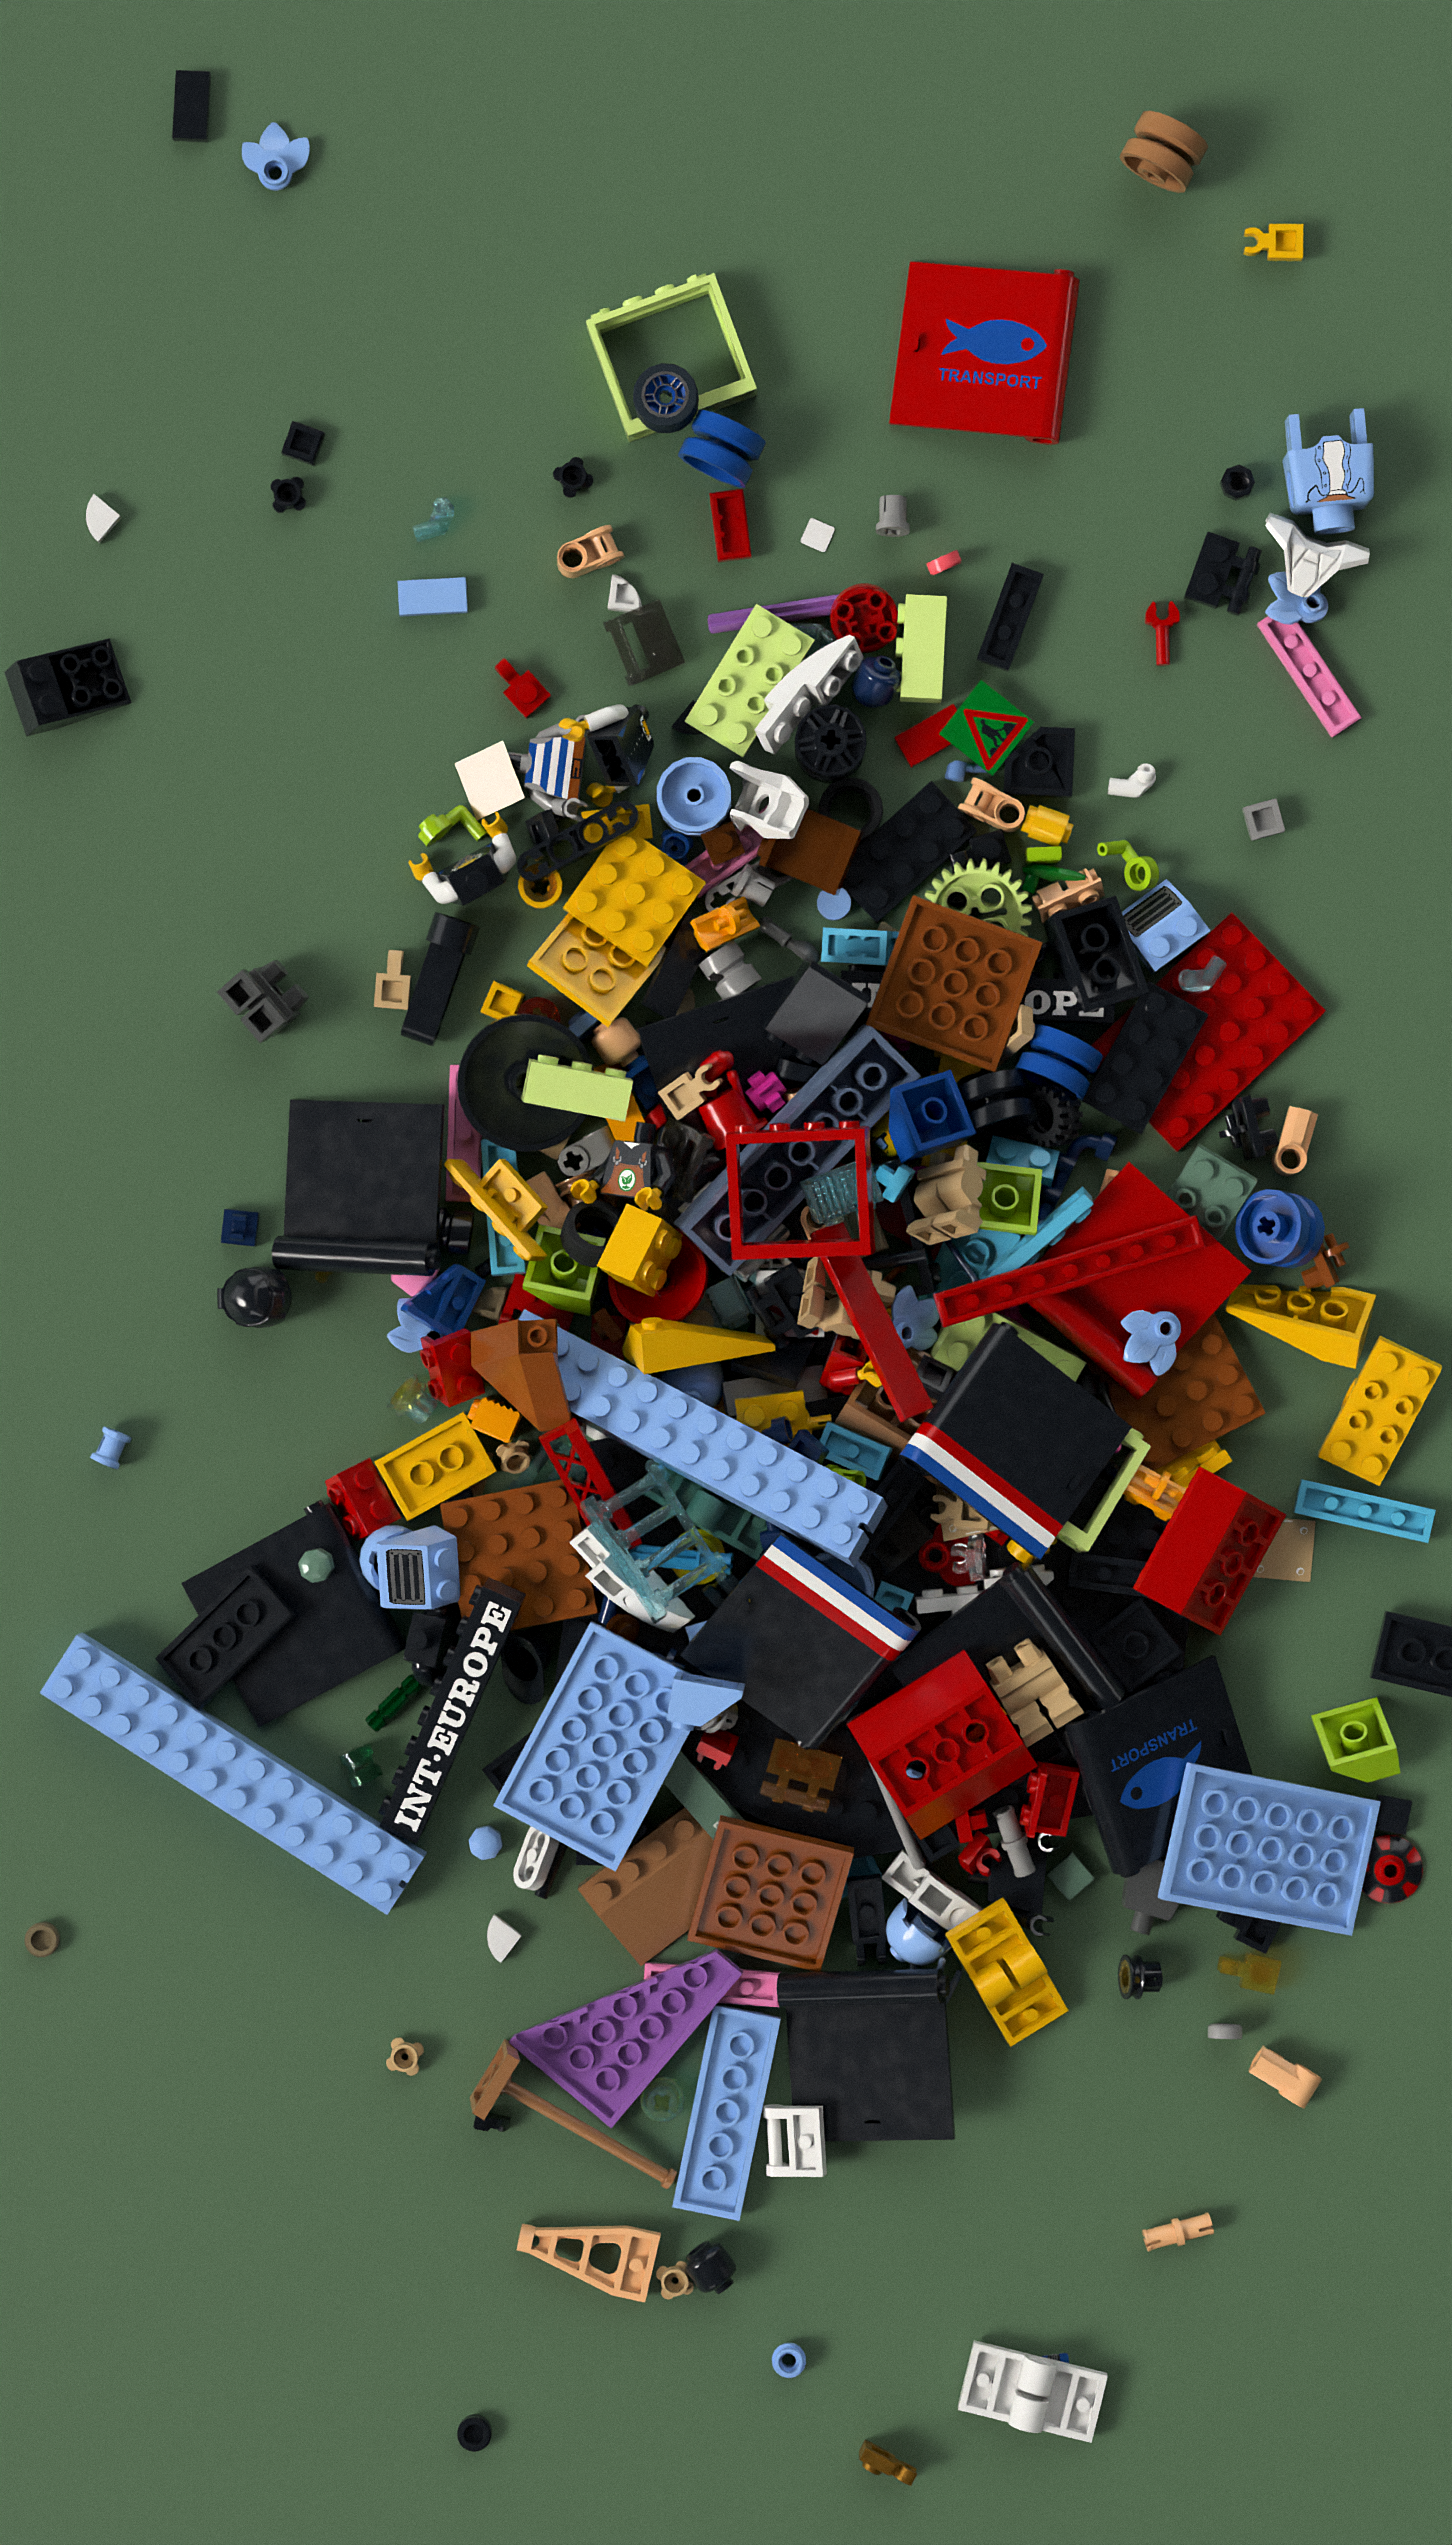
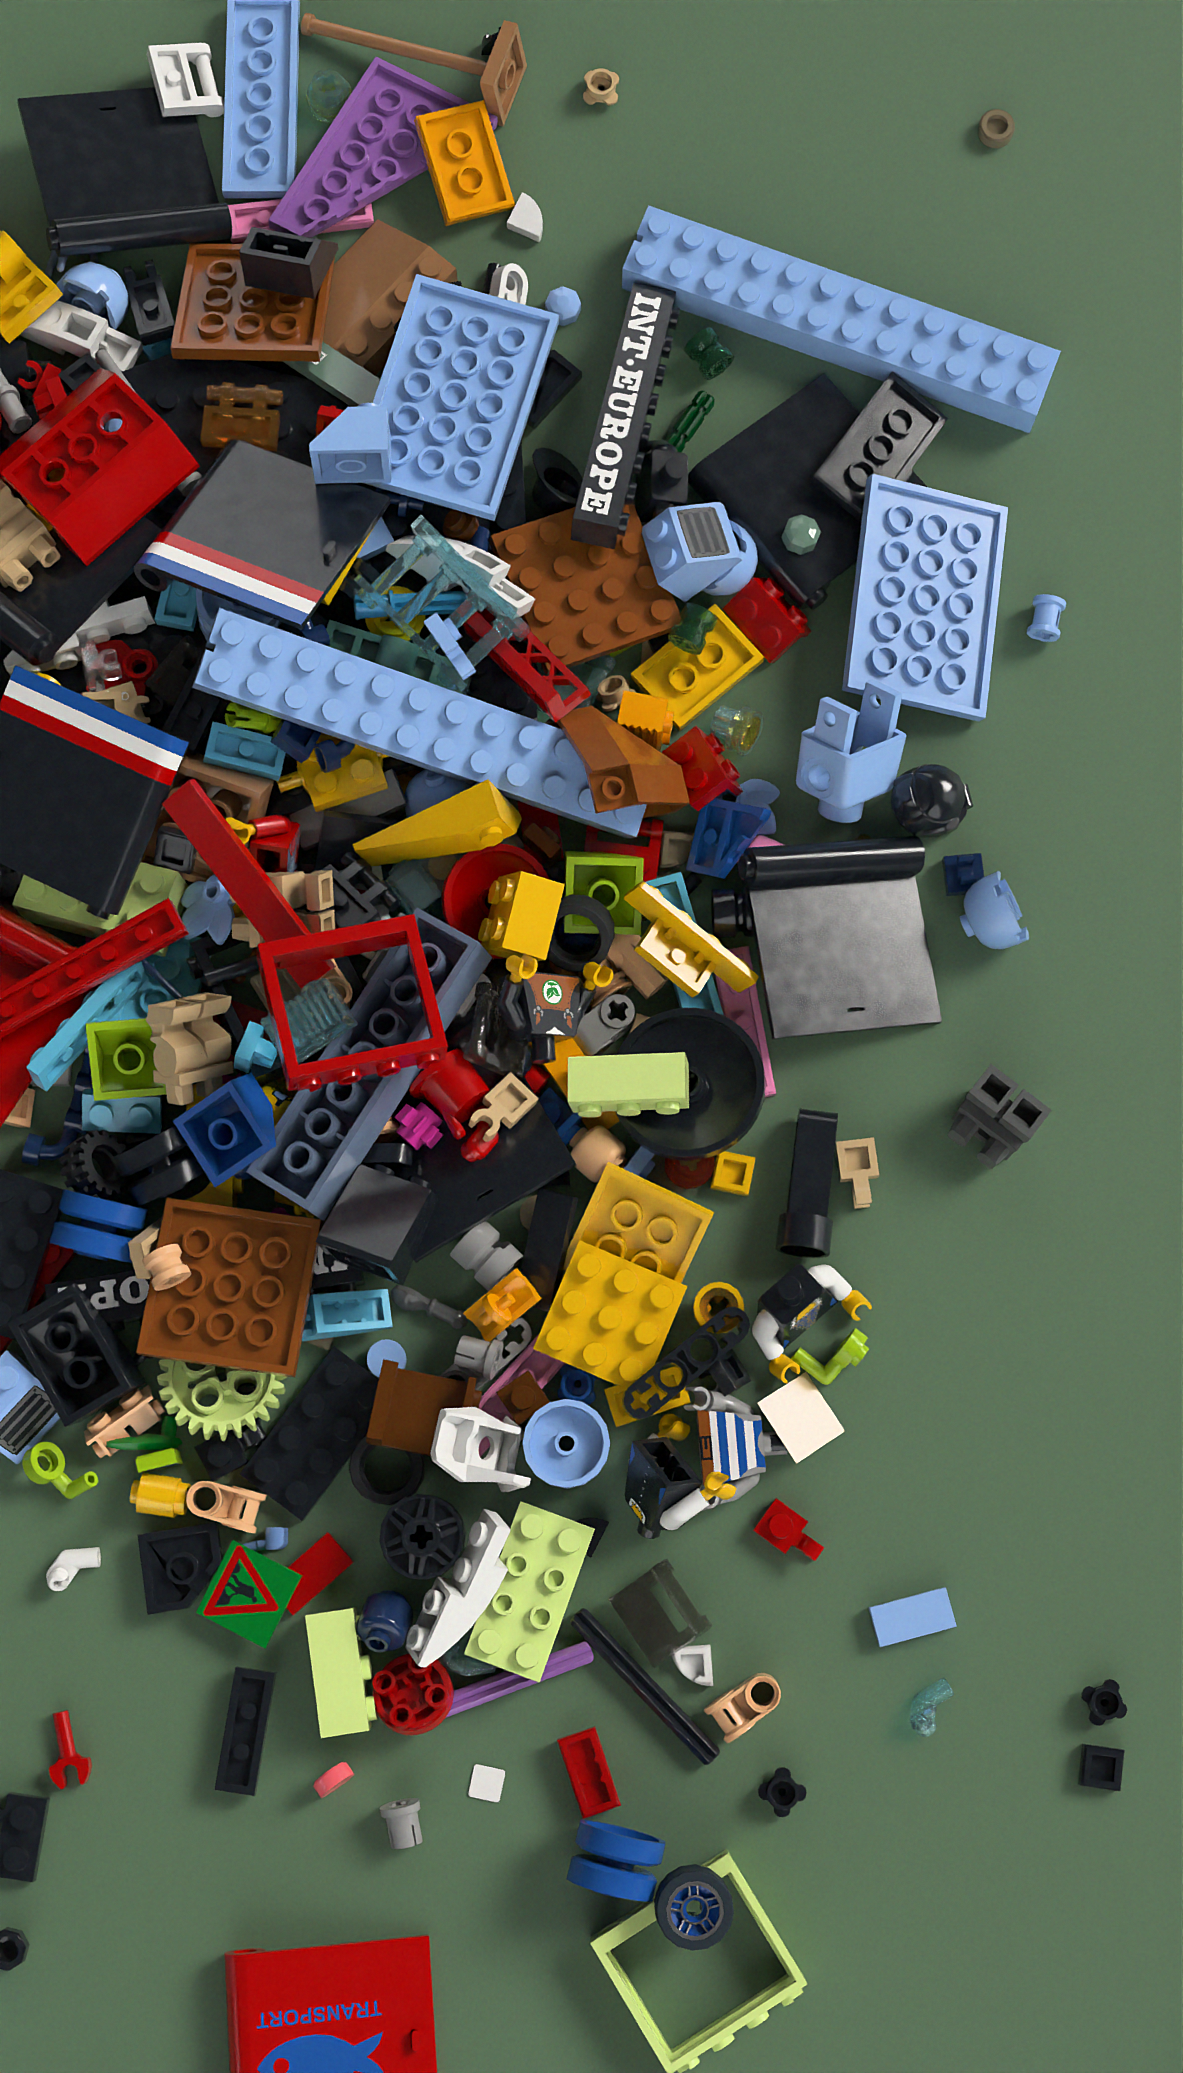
camera: 165 degrees right, 10 degrees down
none -> light nougat wheel [142,1244,191,1291]
none -> black slope [239,227,338,299]
none -> light orange tile [414,100,515,226]
none -> light blue plate [423,613,476,681]
none -> black axle [570,1608,720,1765]
none -> clear green wheel [668,603,718,655]
none -> light blue piece [796,679,906,823]
none -> light blue plate [842,474,1008,722]
none -> light blue cylinder [960,871,1029,949]

